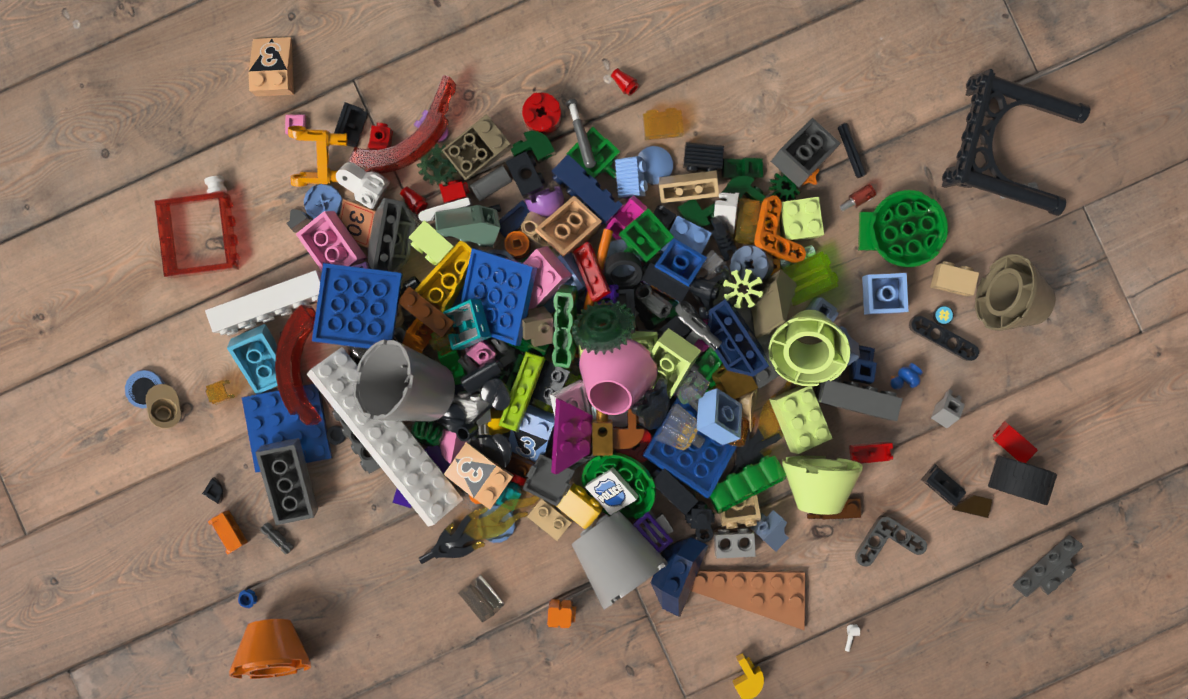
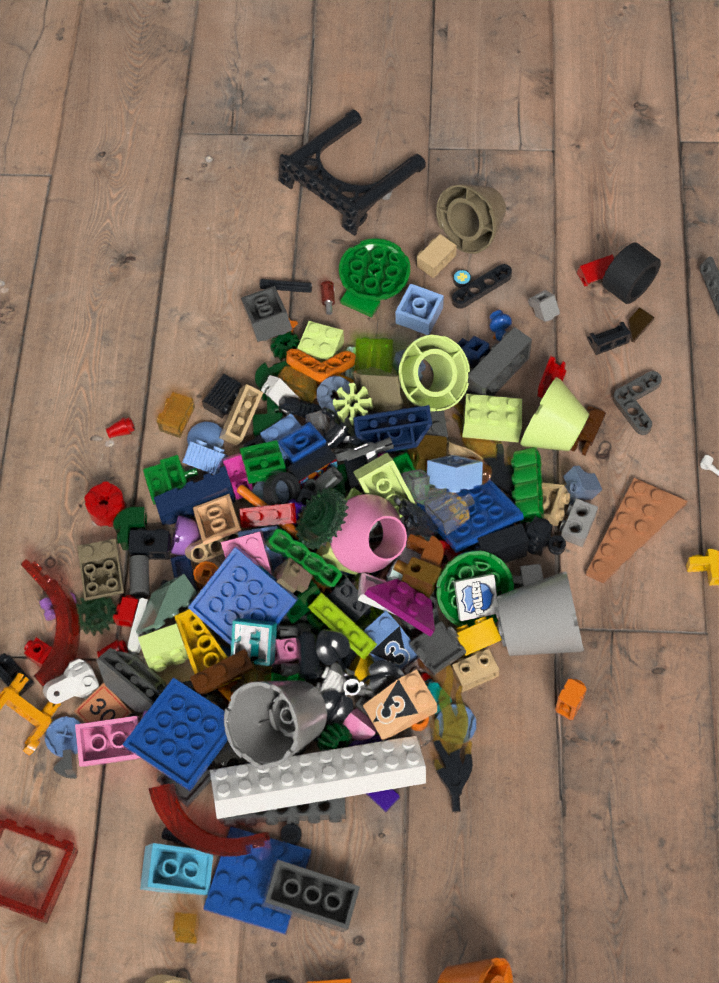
camera: 65 degrees left, 25 degrees down
white brick [205,270,322,336] -> none
dark grey axle [260,522,294,554] -> none
clear smoke brick [458,574,505,622] -> none
dark grey piece [566,99,596,168] -> none
dark purple tile [633,512,673,553] -> none
dark blue wedge [650,537,708,617] -> none
dark green slope [722,158,763,179] -> none

